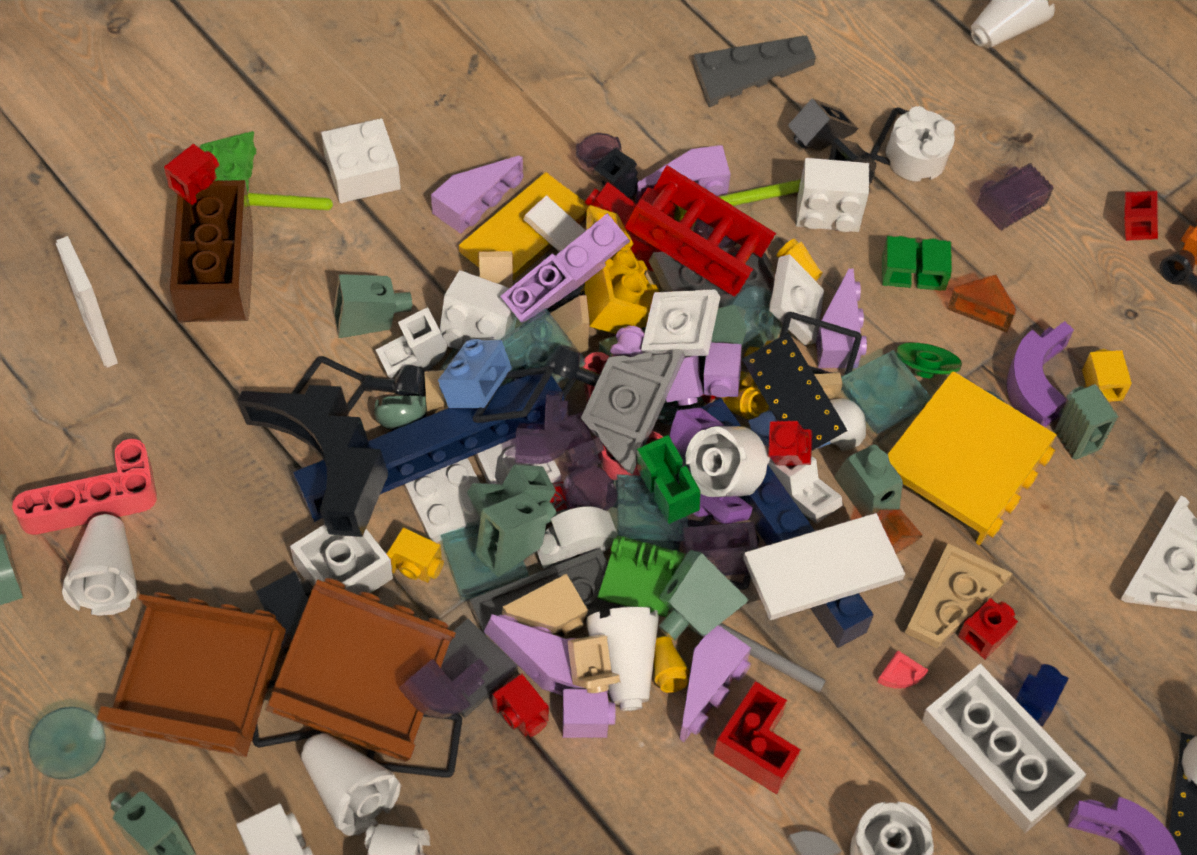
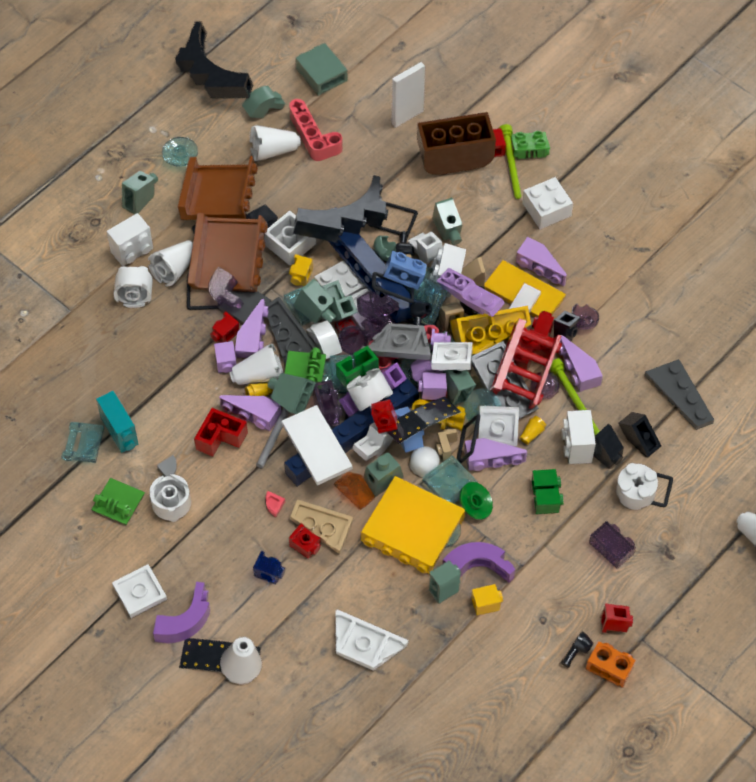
camera: 85 degrees right, 0 degrees up
red brick [164,143,219,205] -> none
tan slope [501,574,588,636] -> none
tan bracket [567,634,620,693] -> none
white brick [922,663,1086,833] -> none
clear orange slope [947,274,1016,333] -> none

